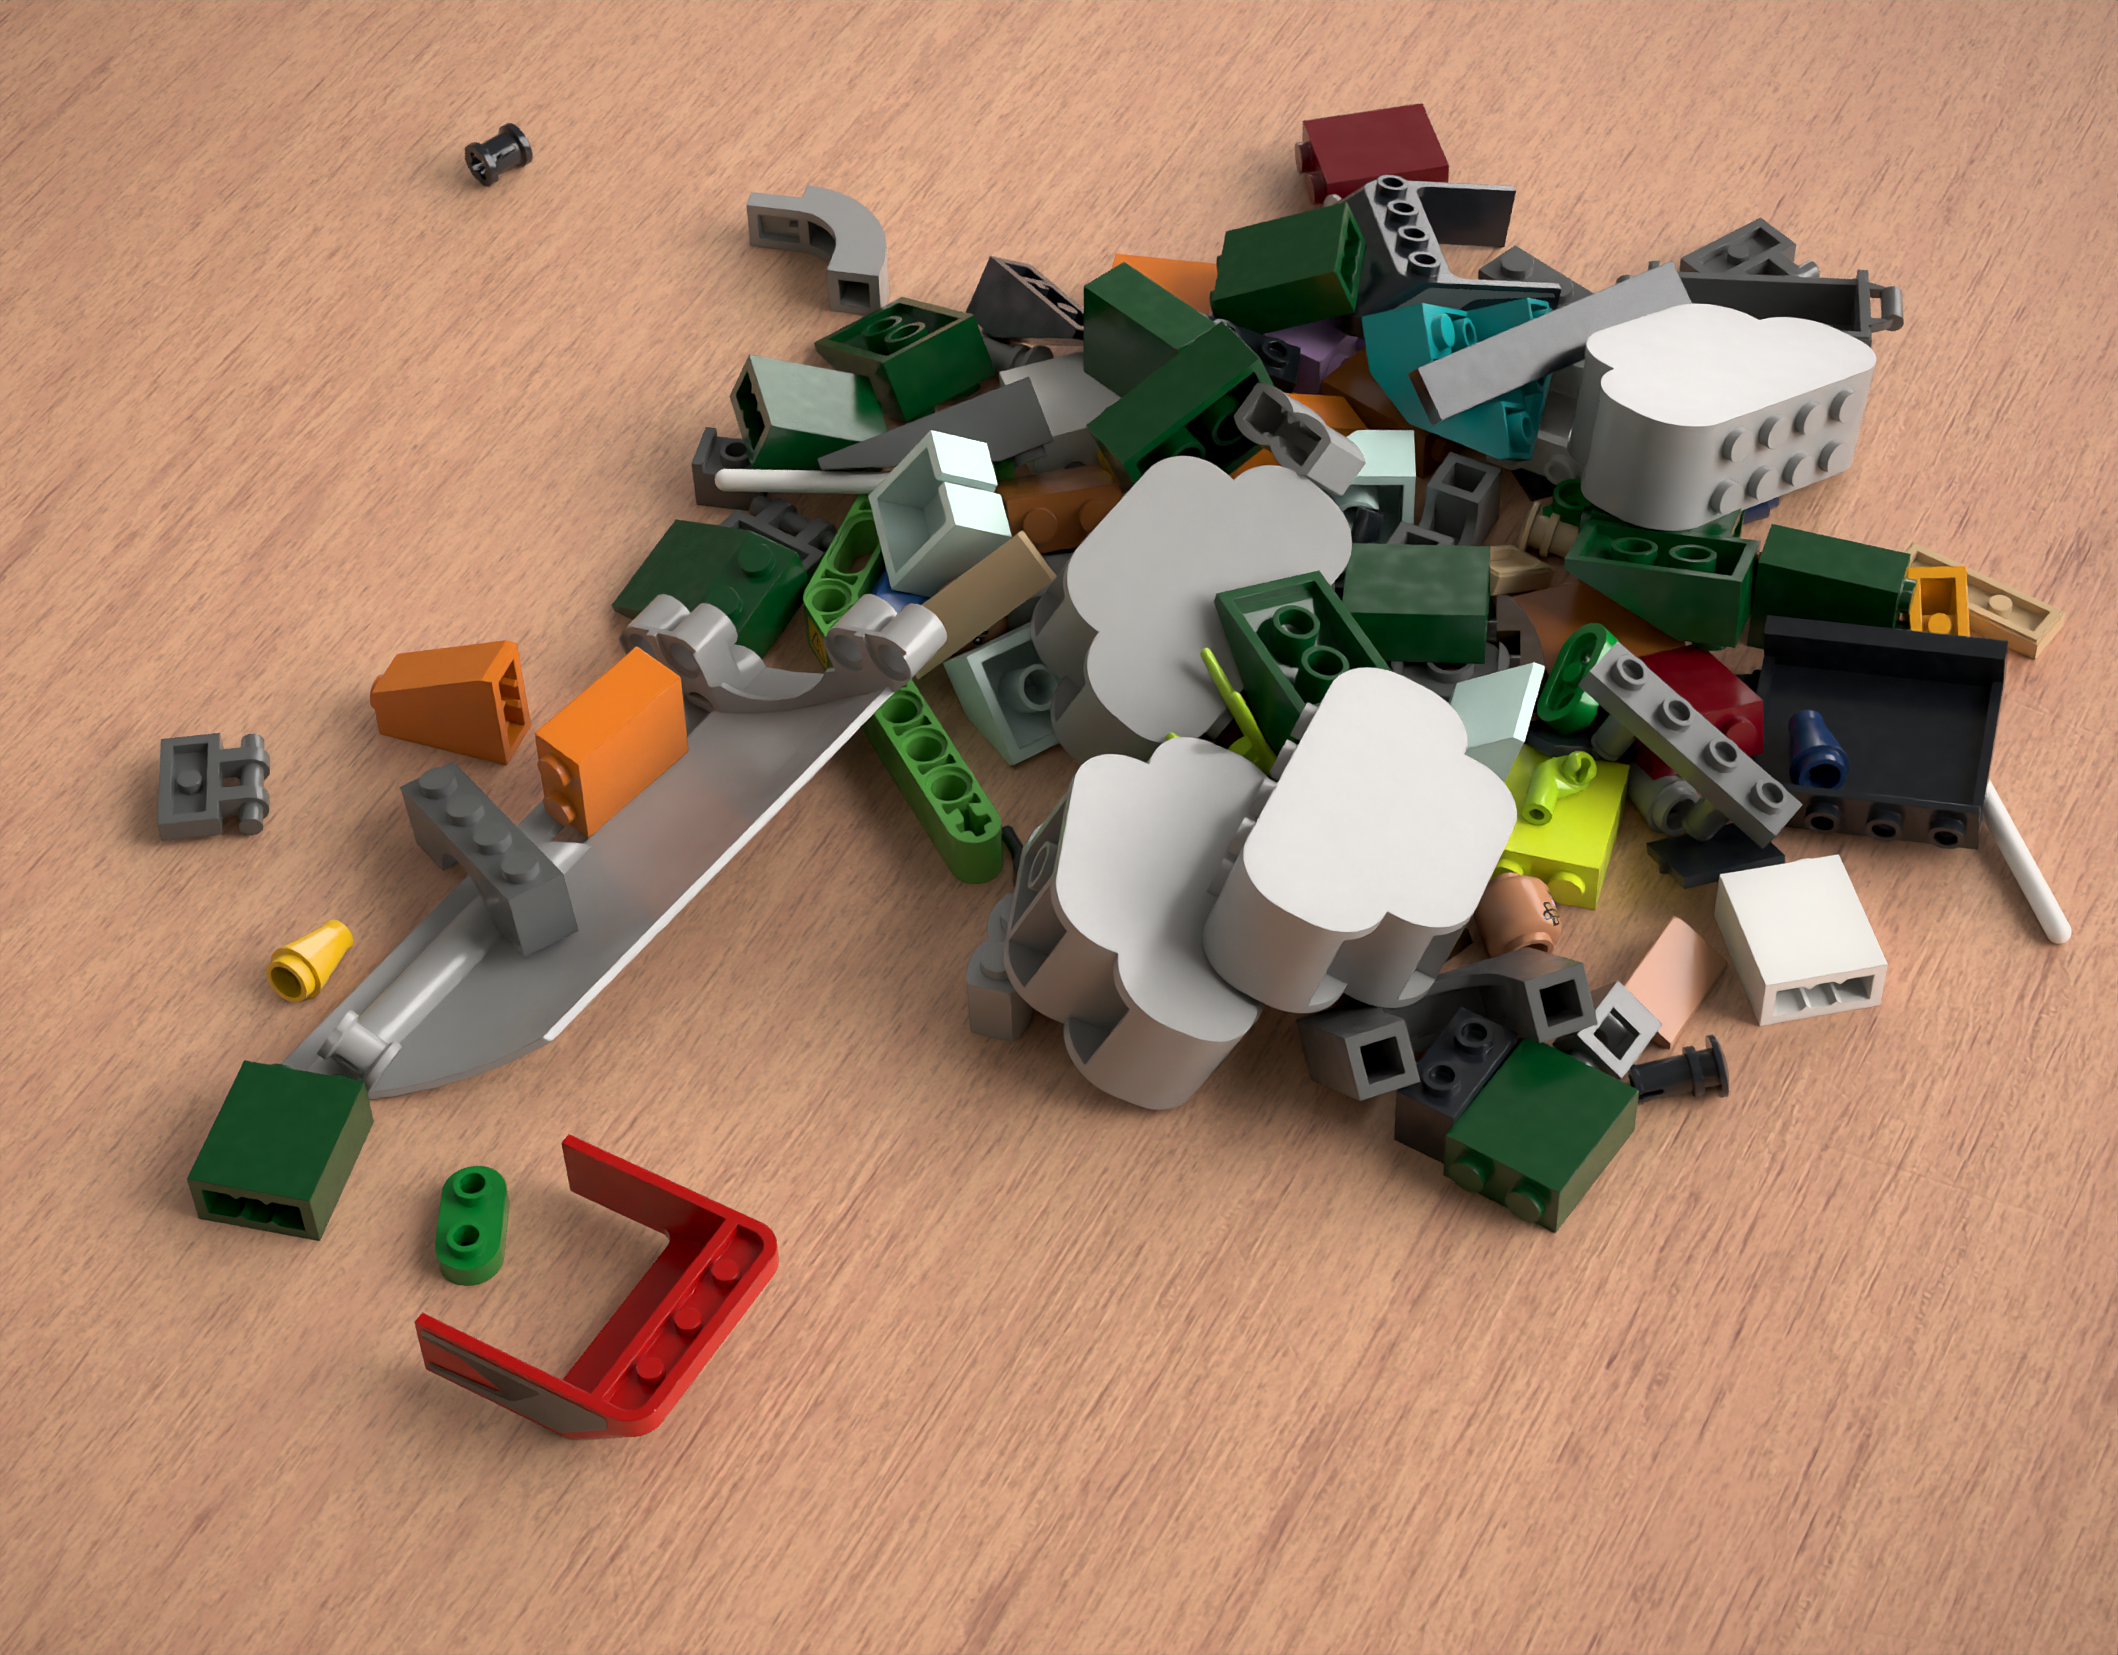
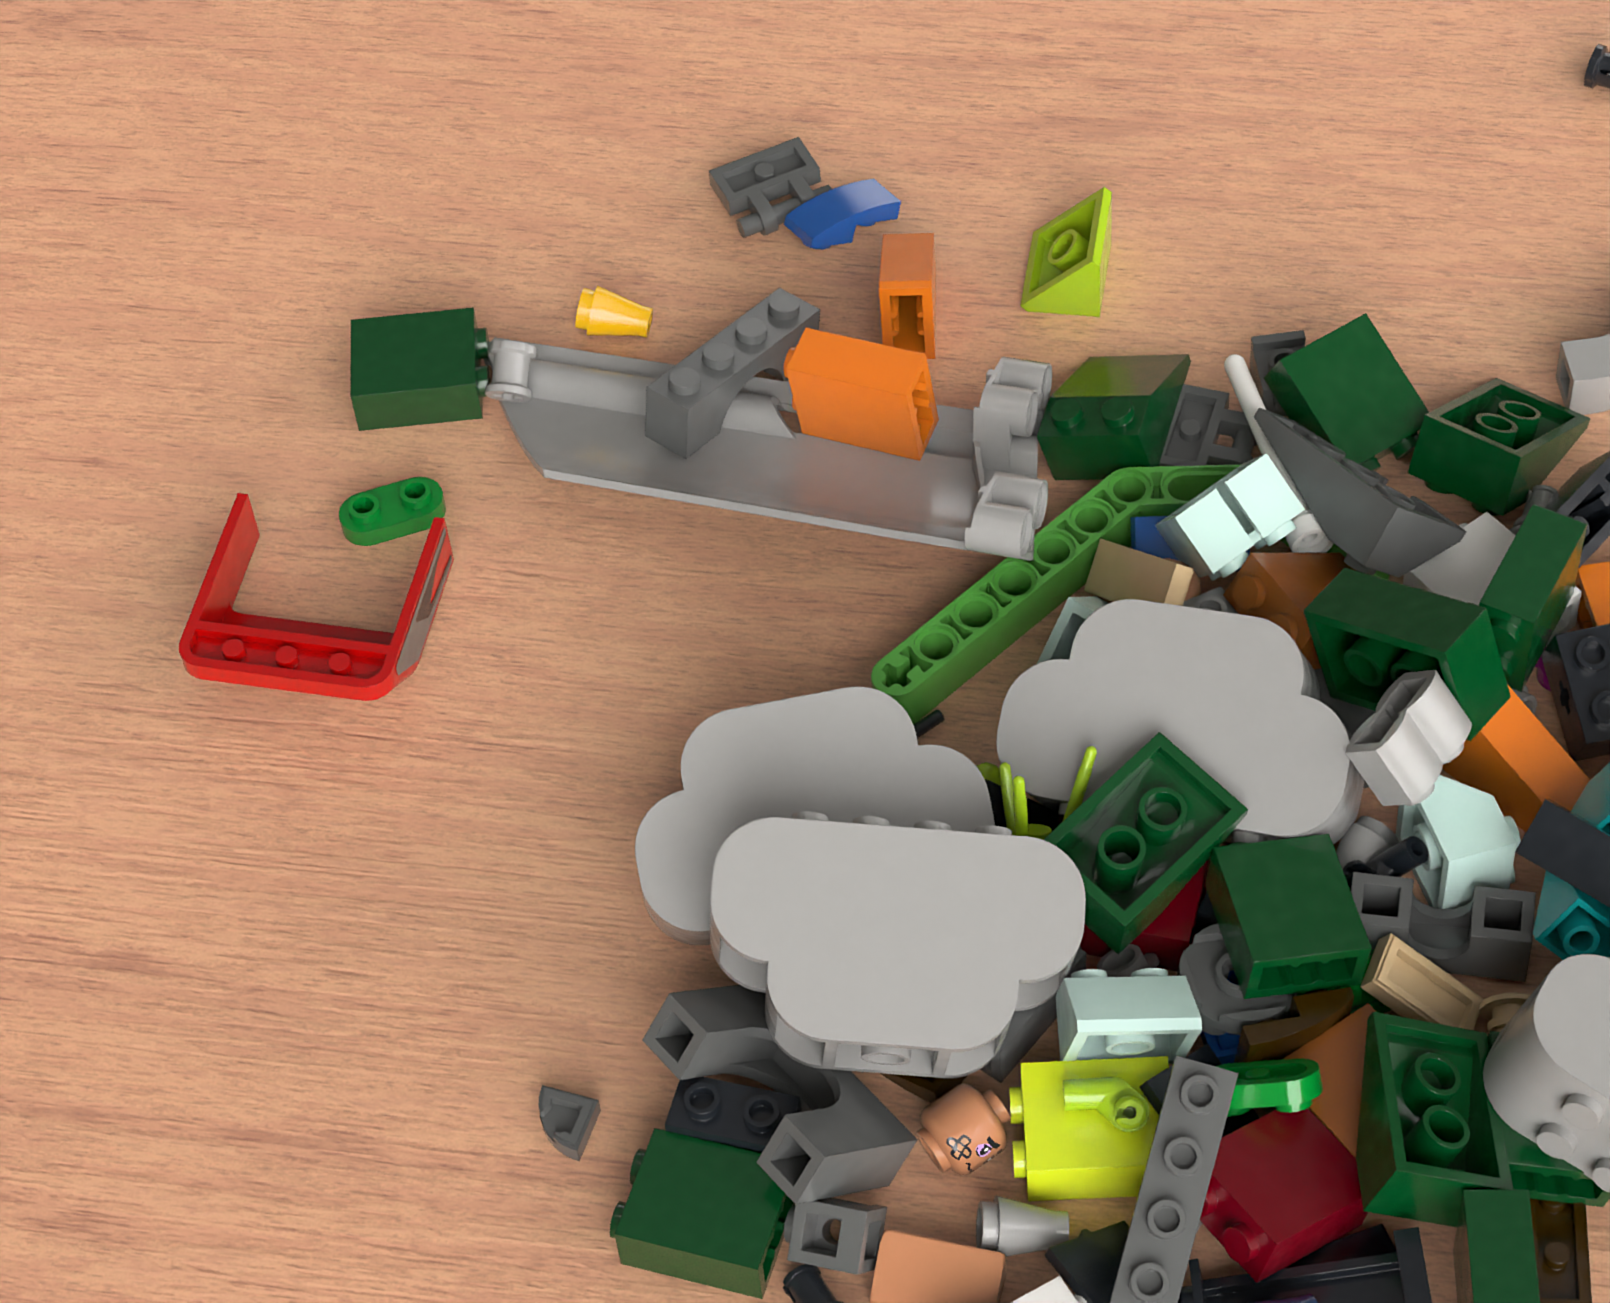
camera: 75 degrees right, 5 degrees up
none -> dark grey tile [538,1085,601,1162]
none -> blue slope [784,178,901,250]
none -> light grey cone [976,1196,1069,1257]
none -> lime slope [1020,186,1112,317]

